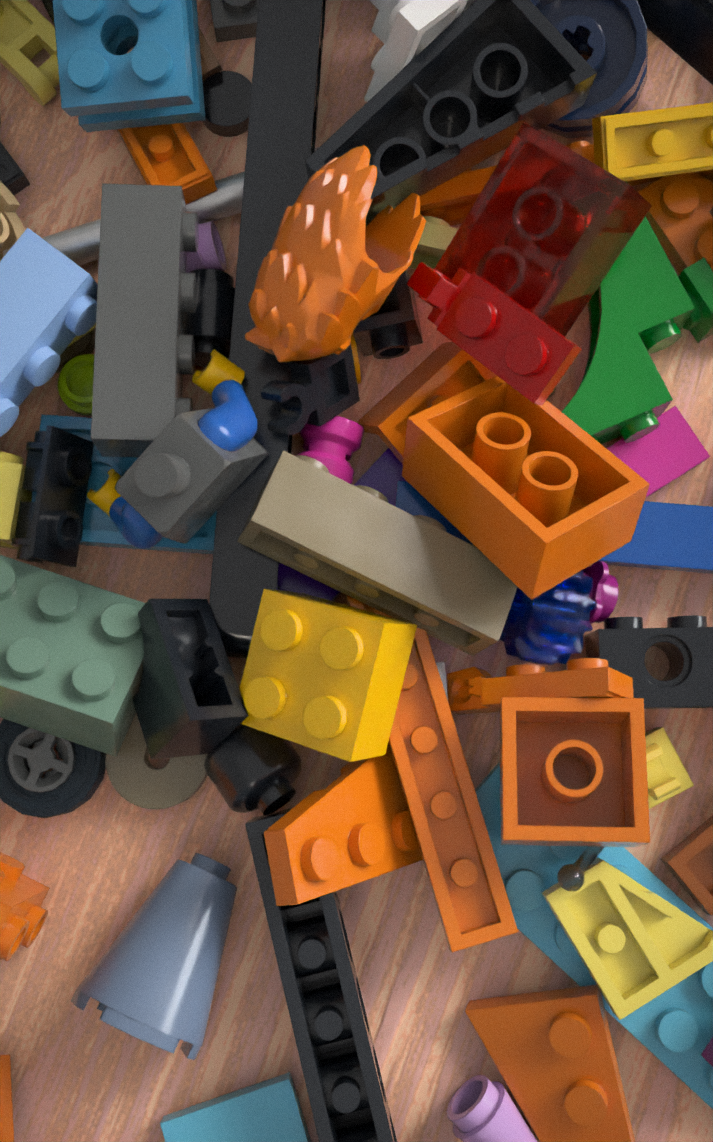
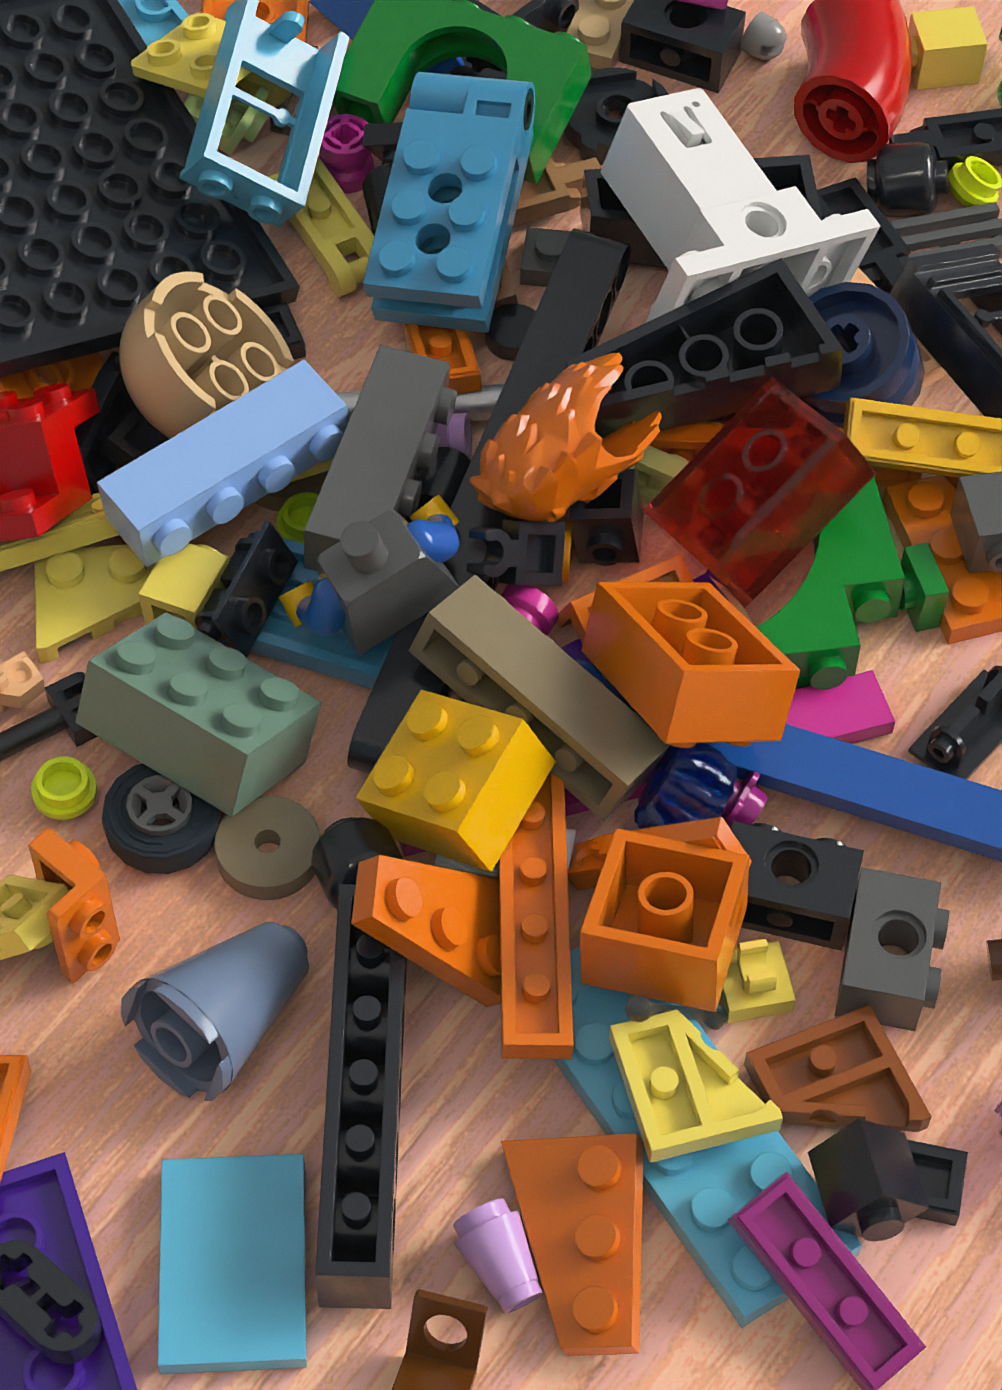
camera: 15 degrees right, 25 degrees down
black arch [132,599,249,760] -> none
red hinge [407,262,582,406] -> none

